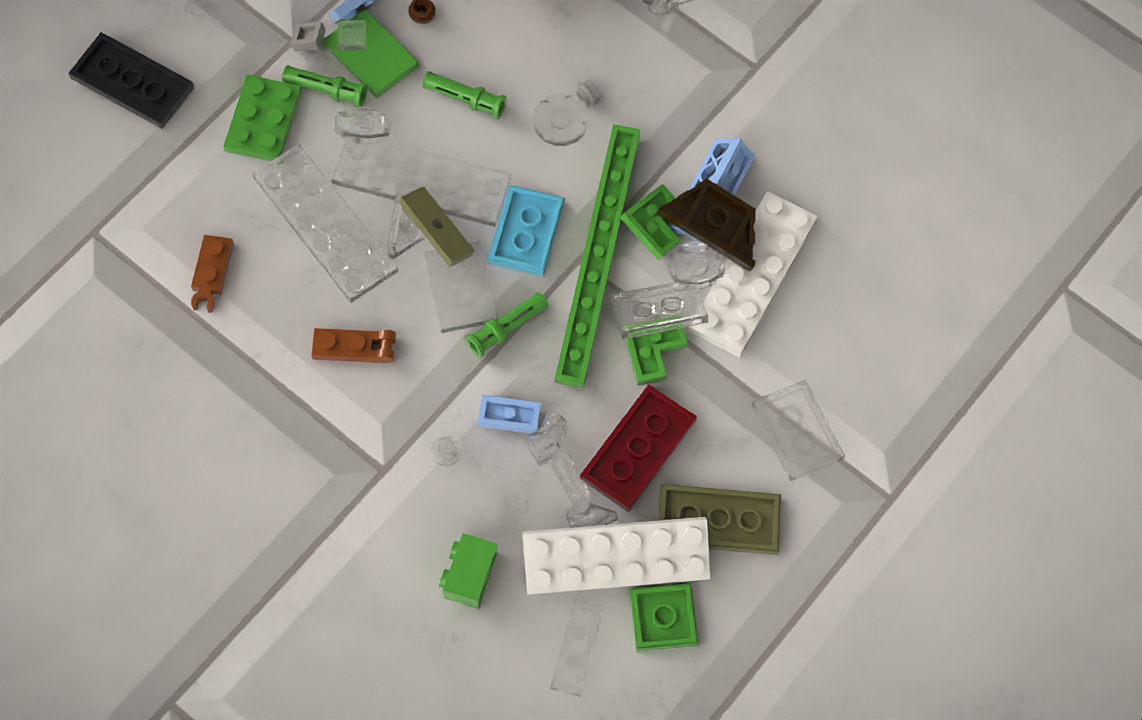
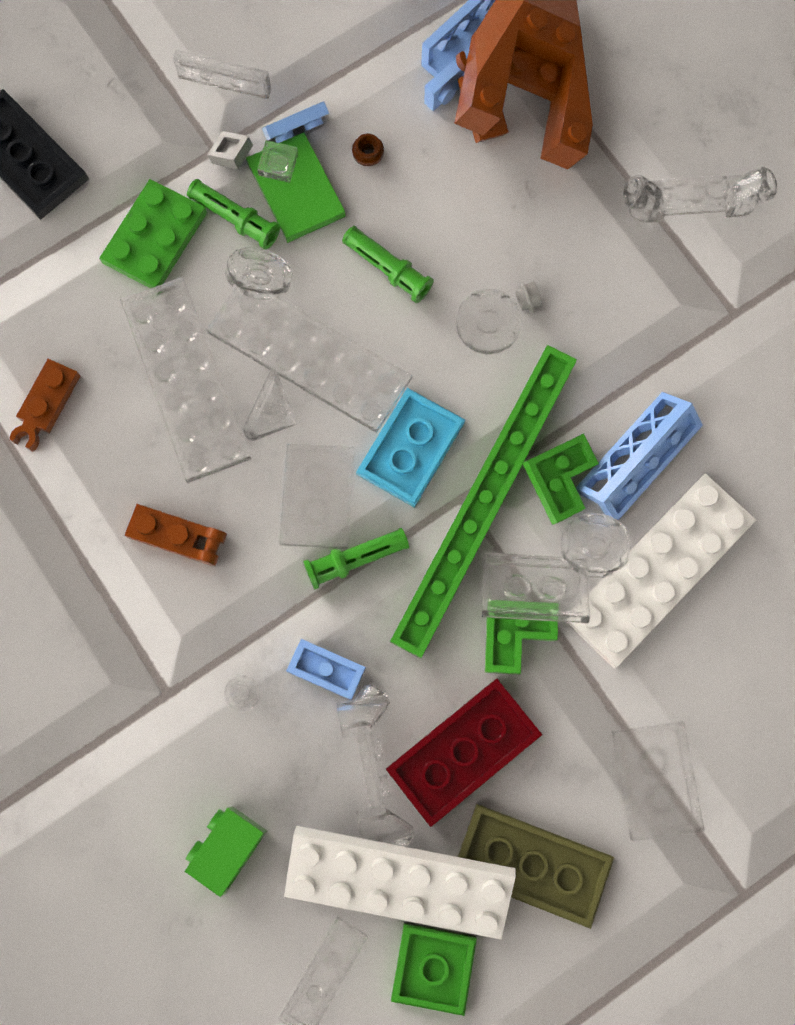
camera: 20 degrees right, 10 degrees up
olive tile [399,186,475,267] -> none
dark brown wing [655,179,756,272] -> none

